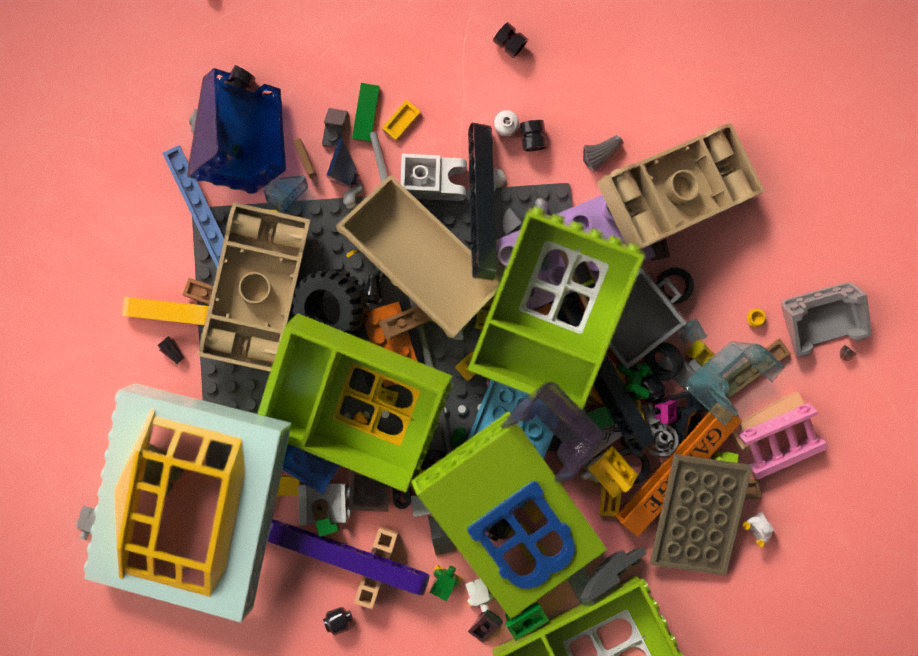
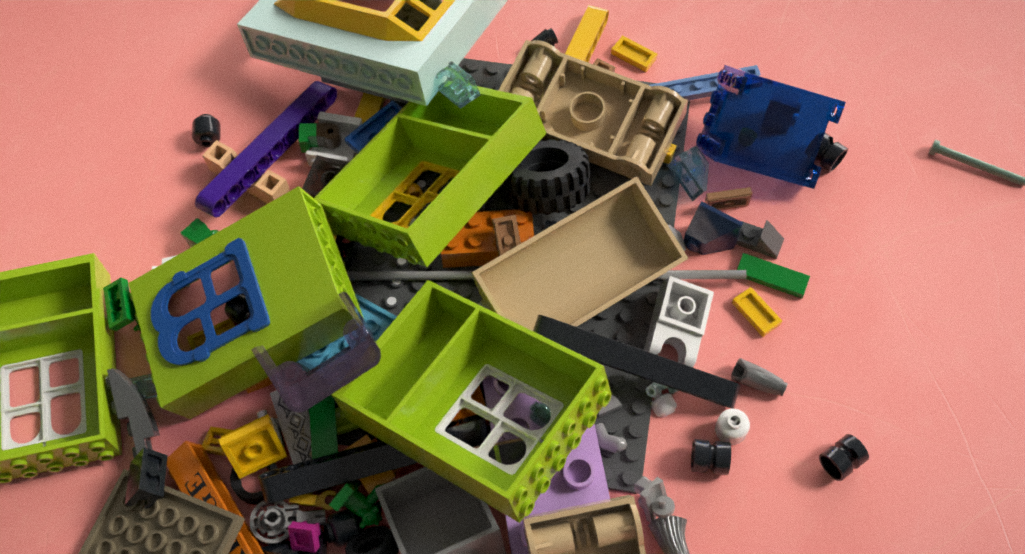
camera: 105 degrees right, 25 degrees down
green arm [450,427,467,451] -> none
black slope [468,609,503,643] -> none
none -> black hinge [125,447,168,509]
none -> clear light blue hinge [435,61,481,109]
none -> yellow tile [611,35,658,72]
none -> light grey hips [634,476,675,523]
none -> dark grey piece [731,358,788,396]

